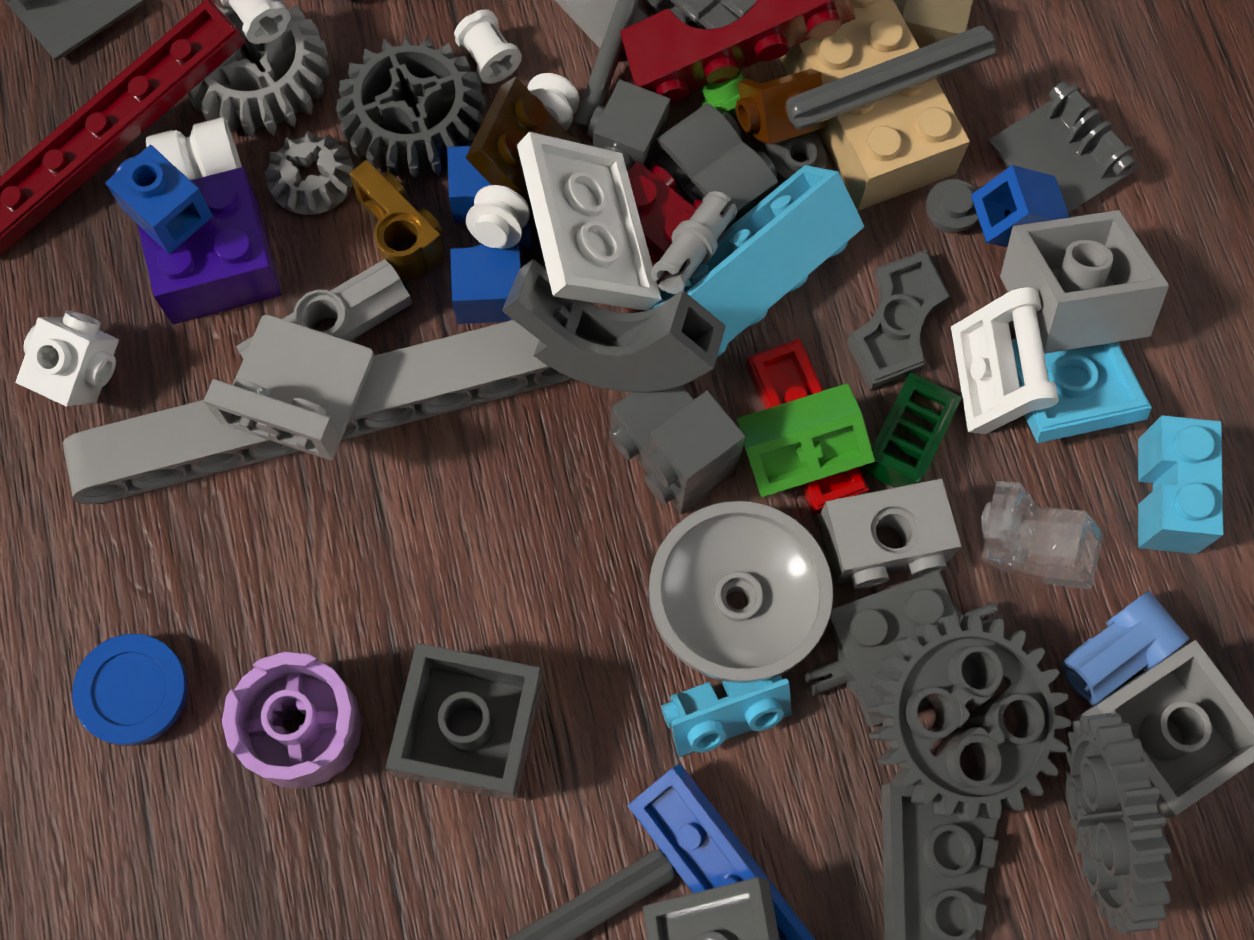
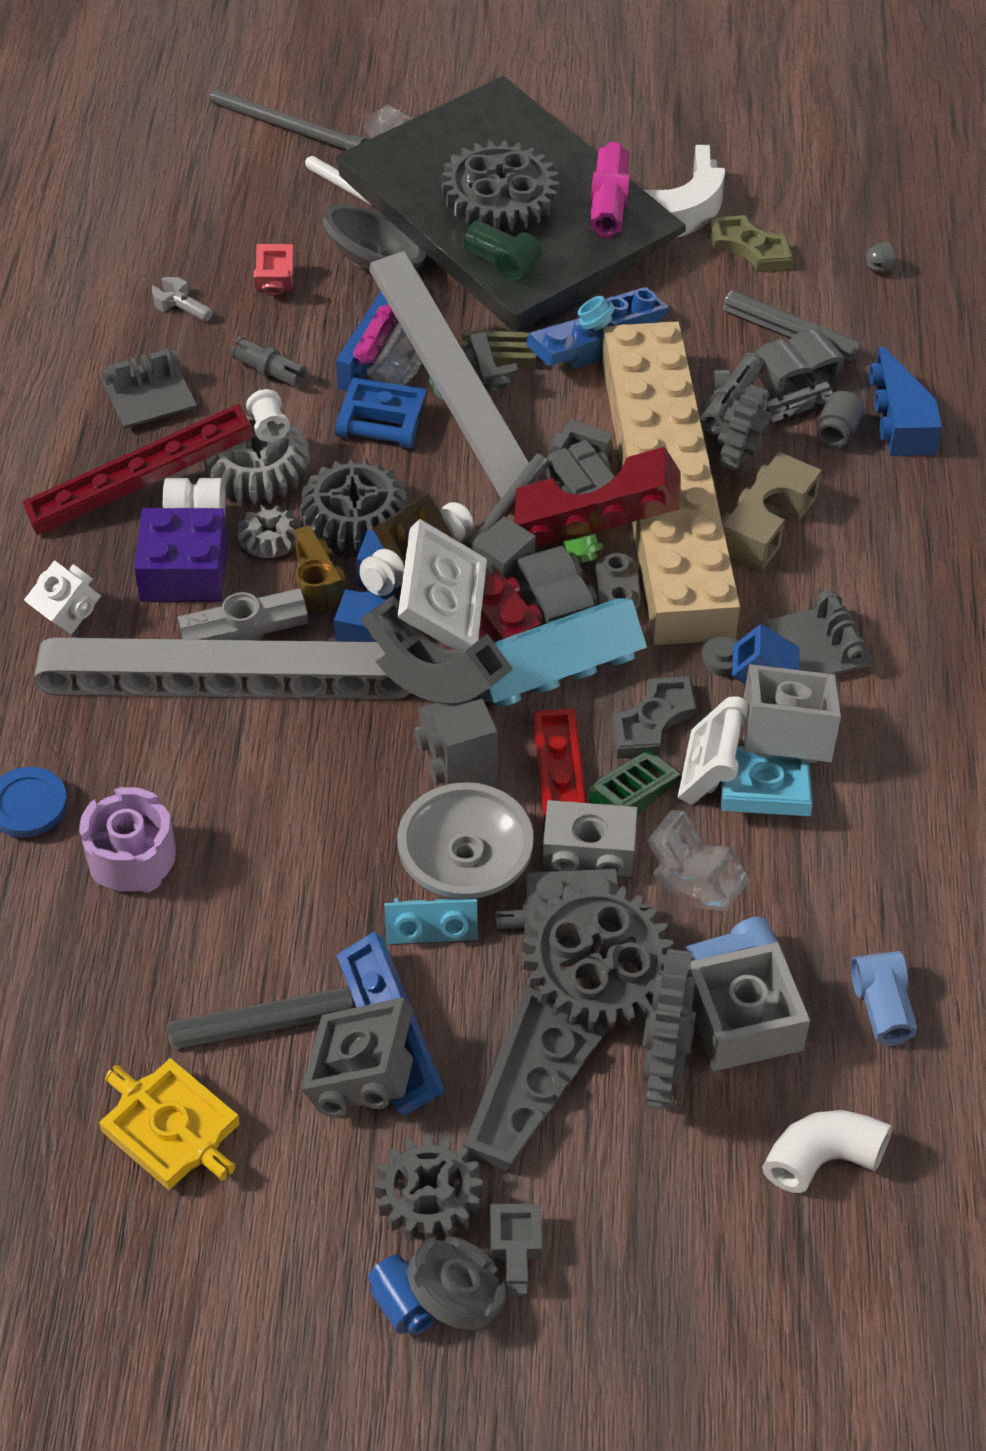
camera: 20 degrees right, 20 degrees down
blue brick [105,144,213,254] -> none
light grey bracket [203,315,374,461] -> none
dark grey brick [386,643,543,802] -> none
white bush [454,9,522,84] -> none
light grey pin [650,191,737,294] -> none
reddish brown bracket [736,68,828,145] -> none
bright green hinge [737,383,875,497] -> none
dark grey axle [786,26,996,130] -> none
medium azure brick [1138,415,1223,554] -> none

